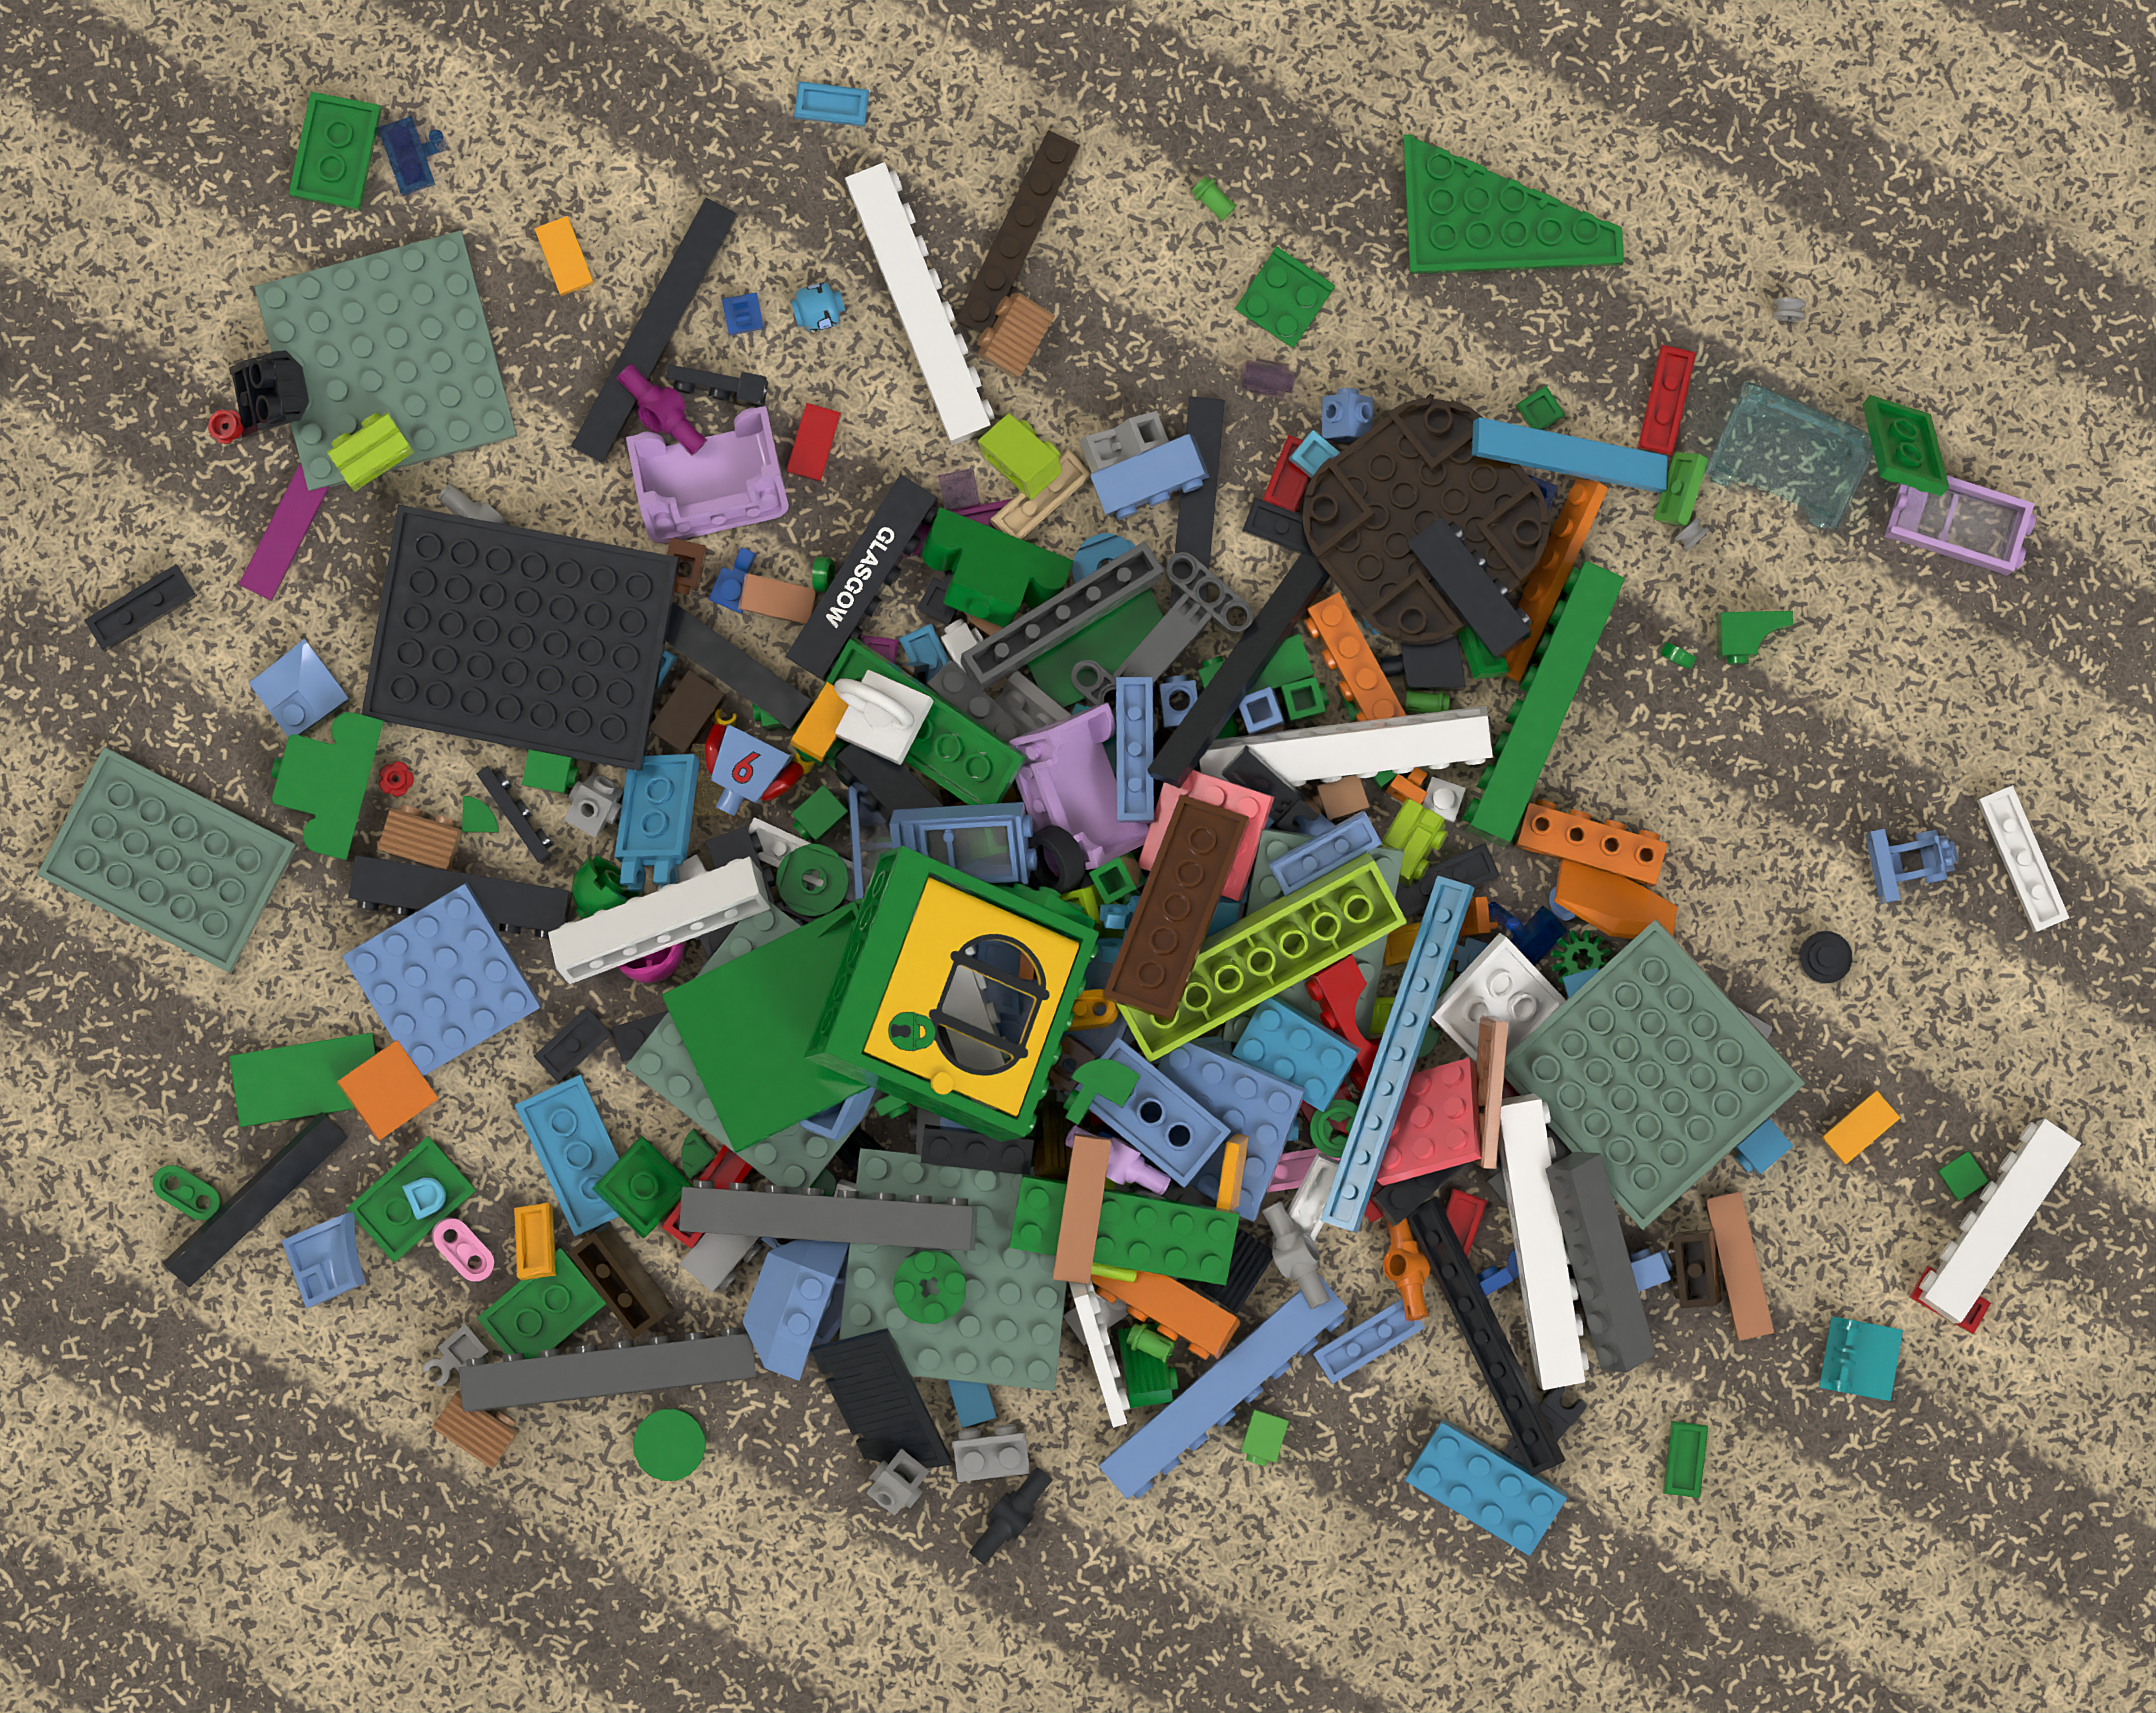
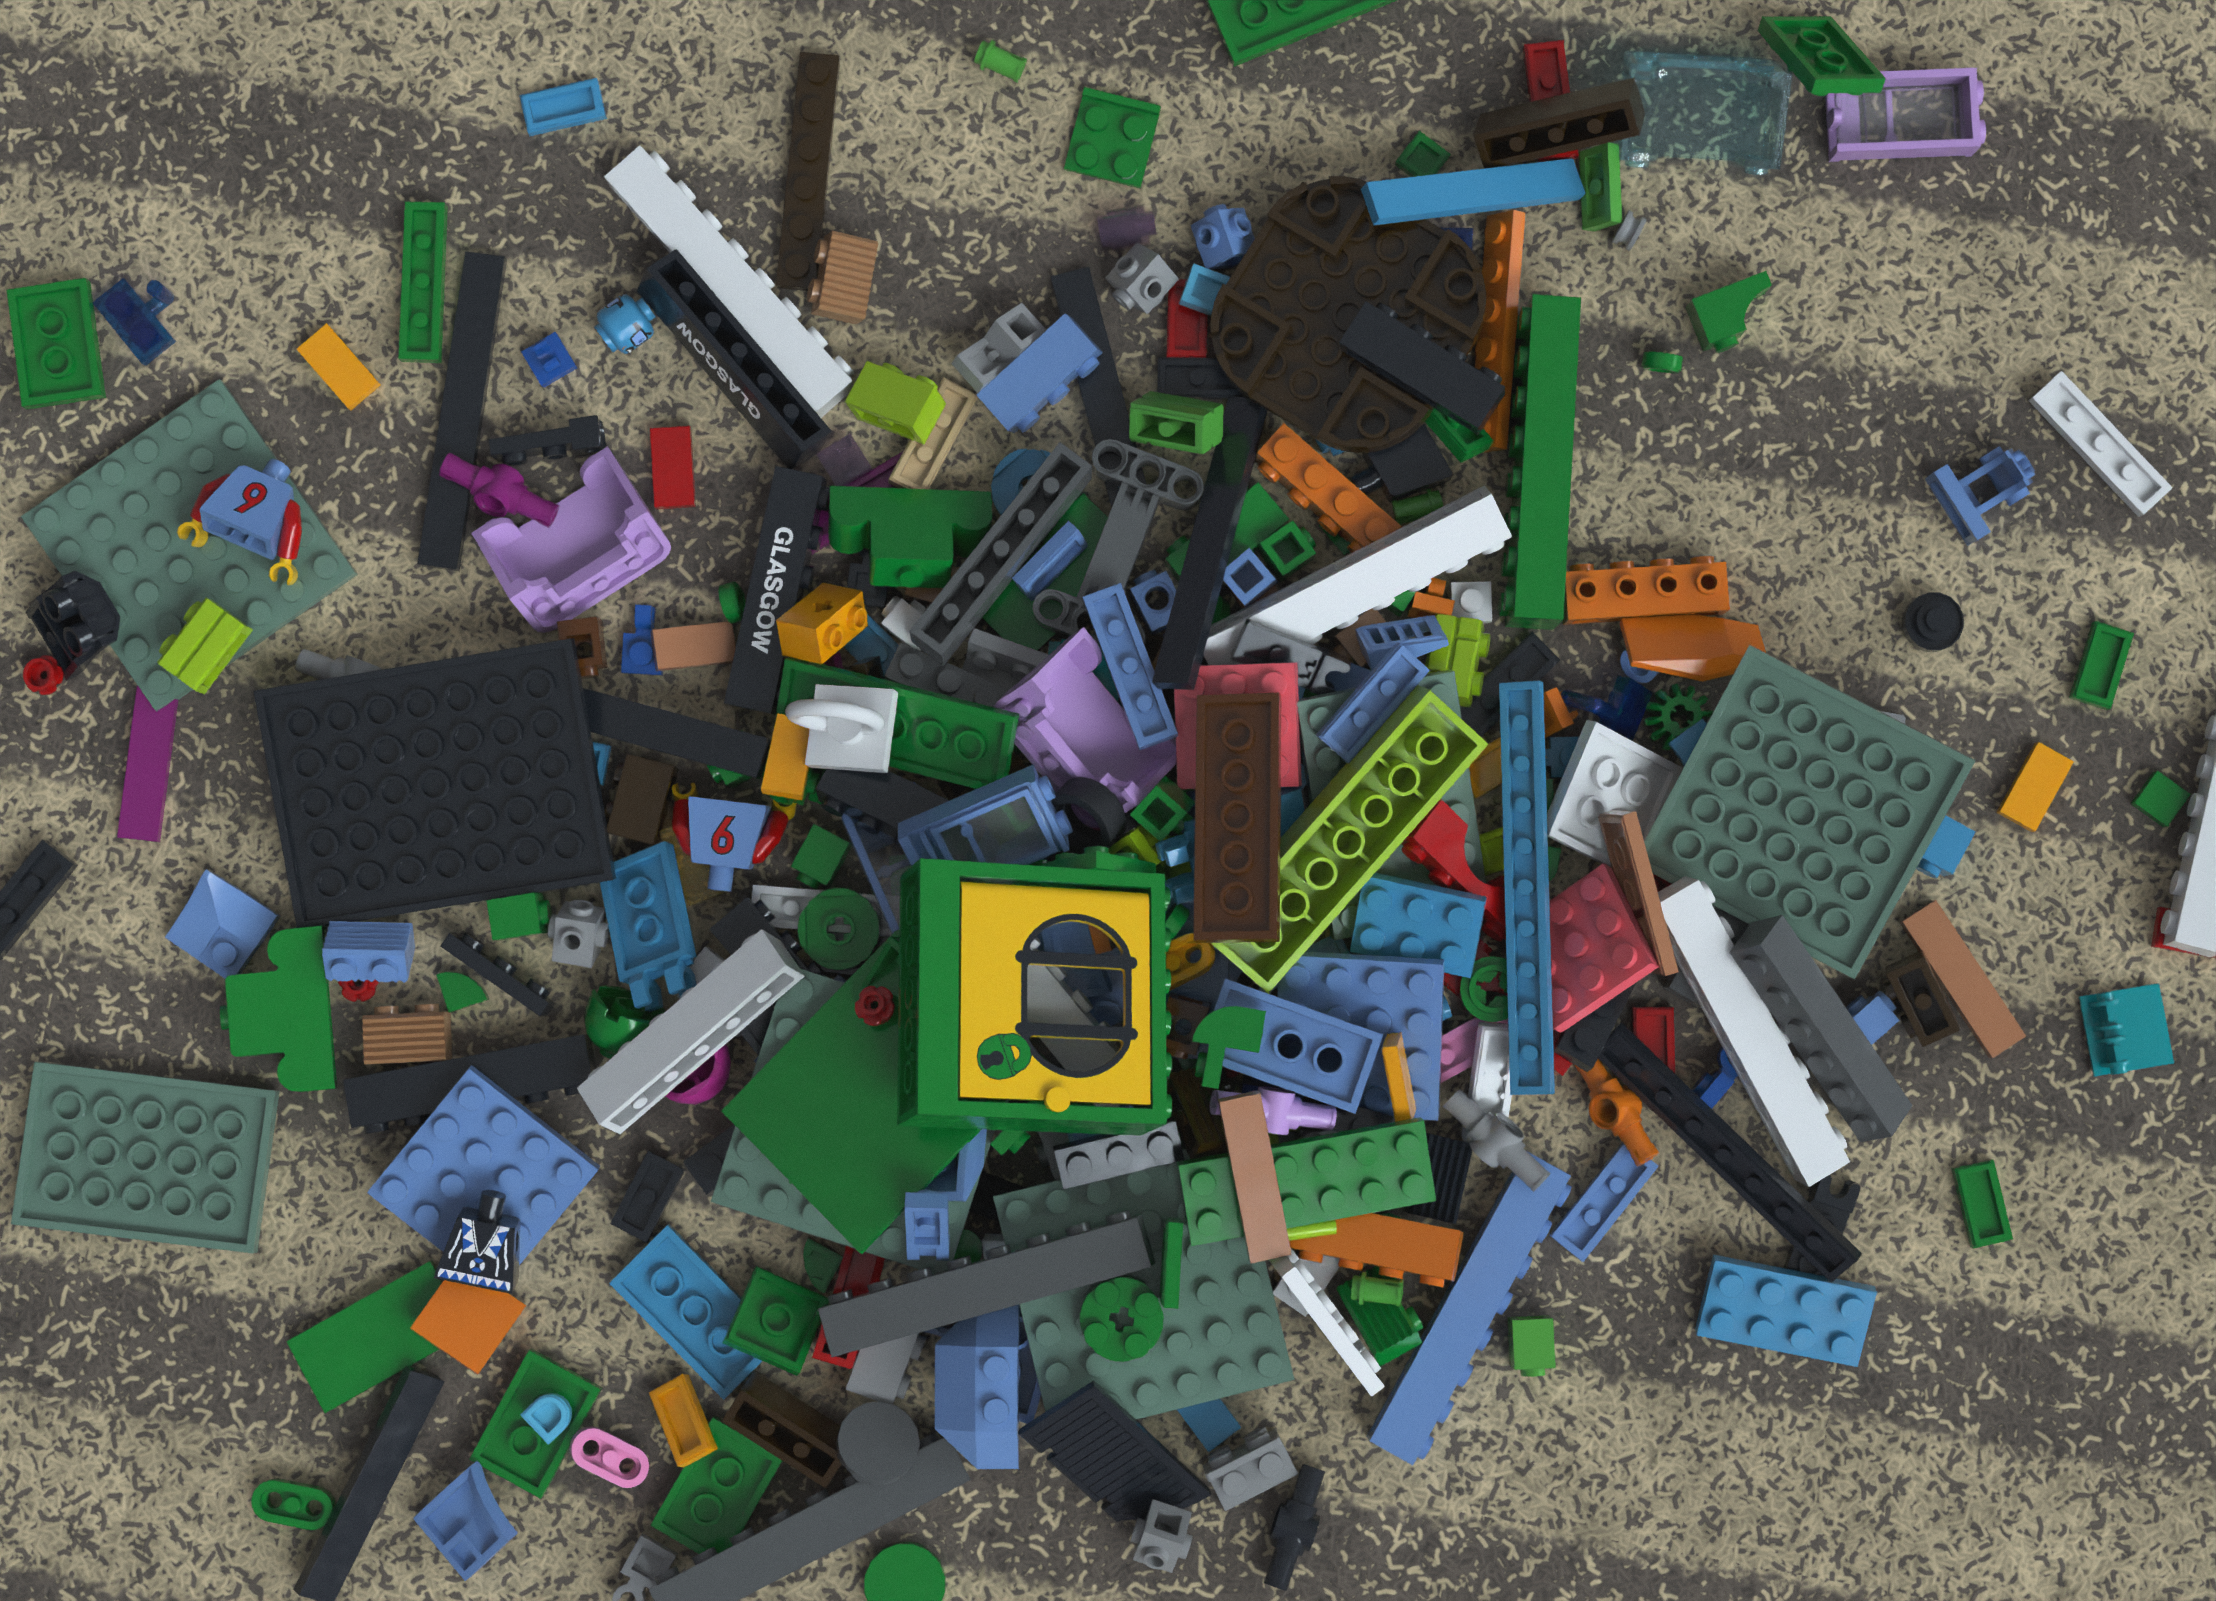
camera: 15 degrees left, 0 degrees up
none -> medium blue torso [177,459,302,586]
none -> medium blue brick [322,921,415,983]
none -> green plate [398,202,448,363]
none -> torso [434,1190,520,1294]
none -> black brick [637,249,832,470]
none -> light orange brick [776,583,868,664]
none -> dark grey tile [836,1401,920,1486]
none -> red plate [855,986,895,1026]
none -> medium blue plate [905,1190,950,1261]
none -> medium blue tile [1012,521,1088,601]
none -> light grey brick [1105,243,1179,314]
none -> bright green brick [1129,391,1224,454]
none -> green tile [1159,1217,1183,1309]
none -> green tile [1165,903,1190,940]
none -> medium blue slope [1355,615,1449,671]
none -> dark brown brick [1473,77,1645,169]
none -> green tile [2069,621,2134,710]

